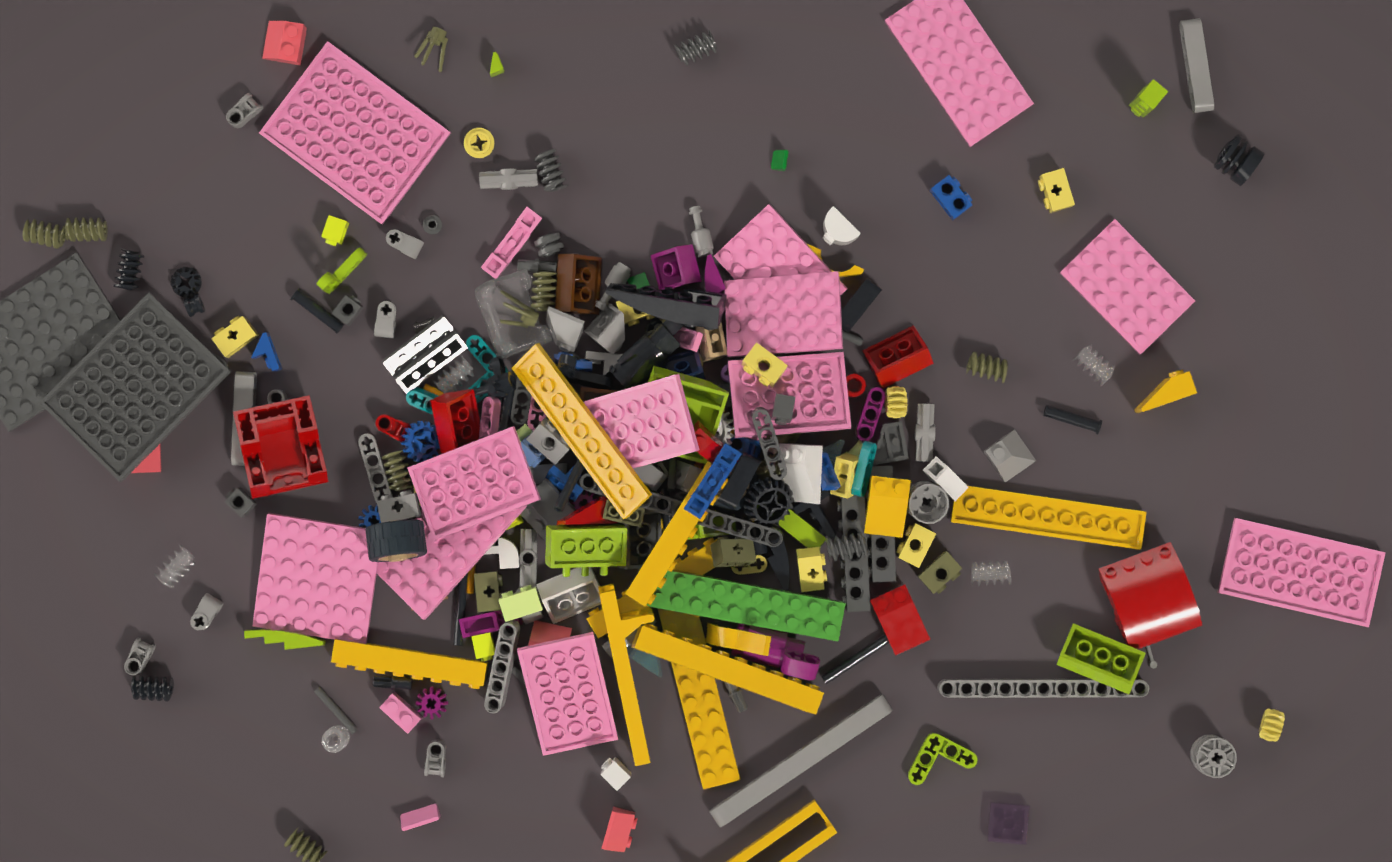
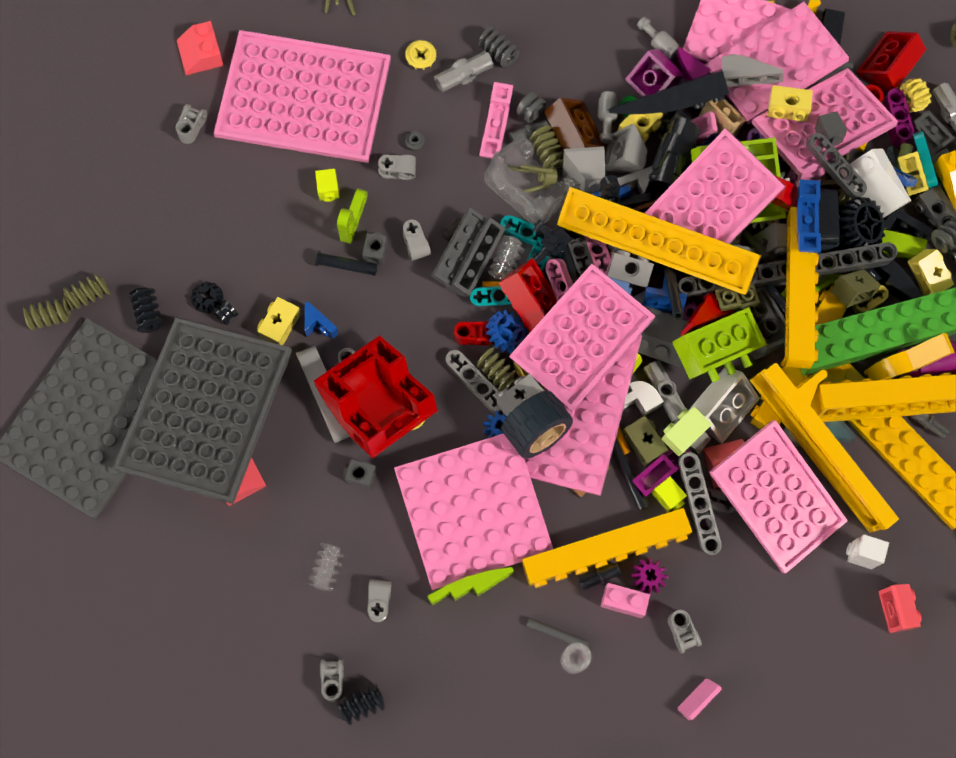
camera: 30 degrees left, 15 degrees down
none -> light grey slope [722,54,783,87]

